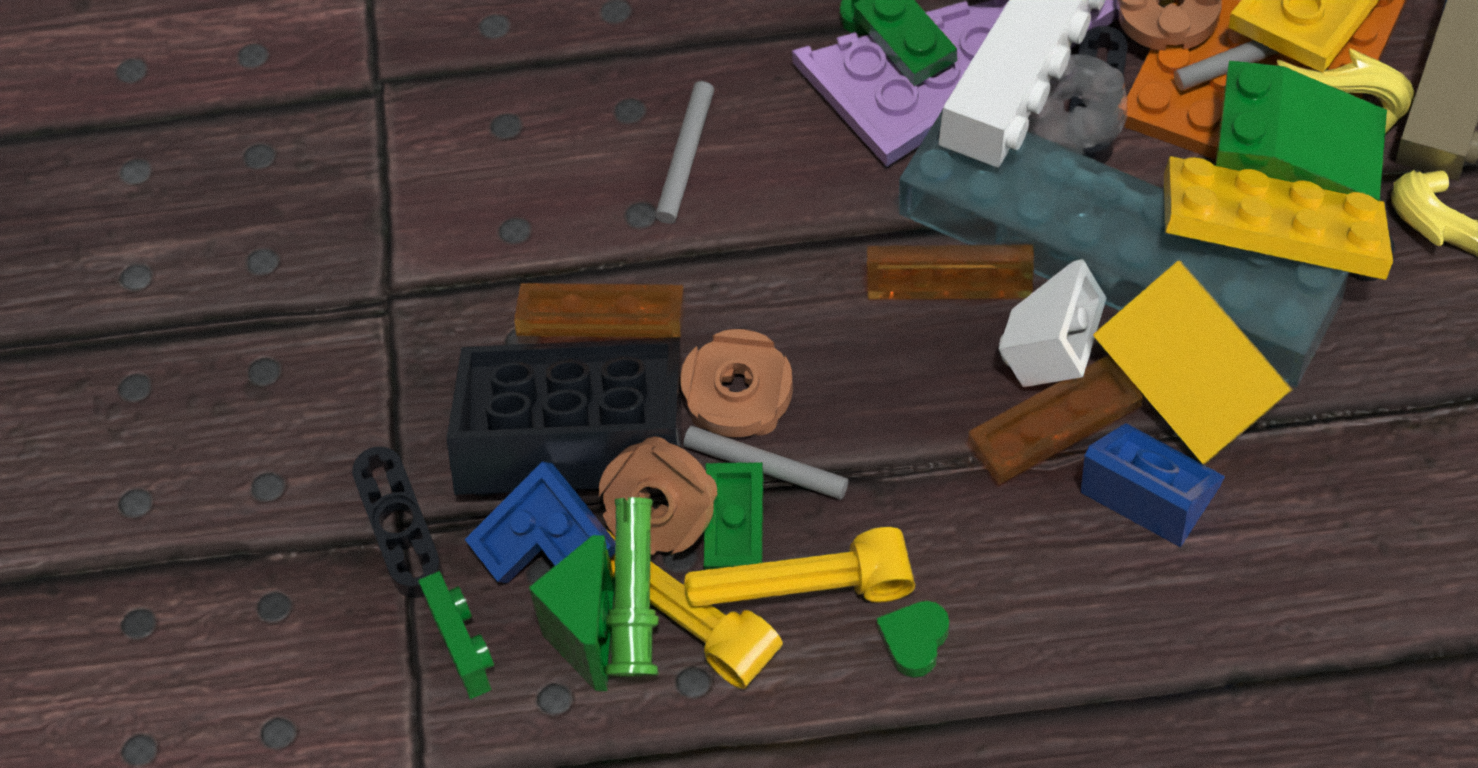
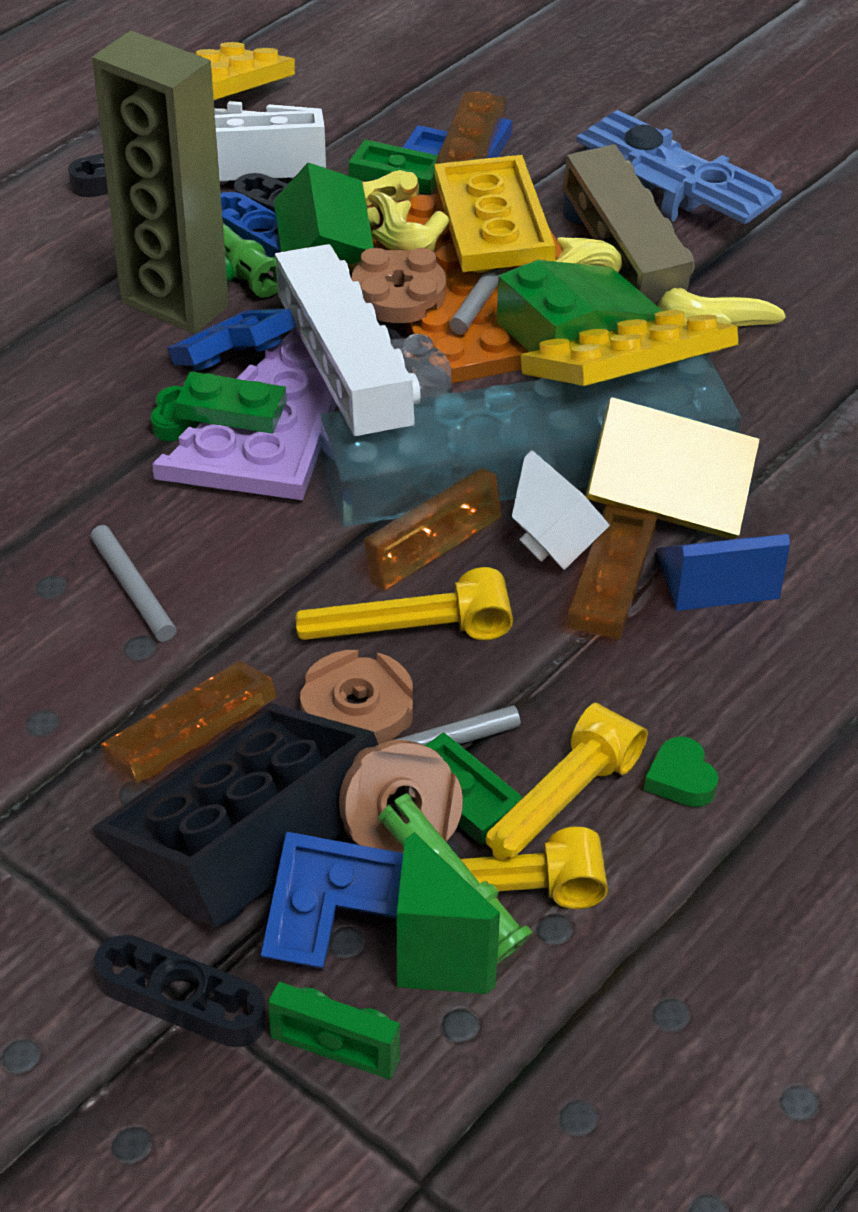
camera: 50 degrees left, 15 degrees down
none -> yellow axle [295,567,513,640]

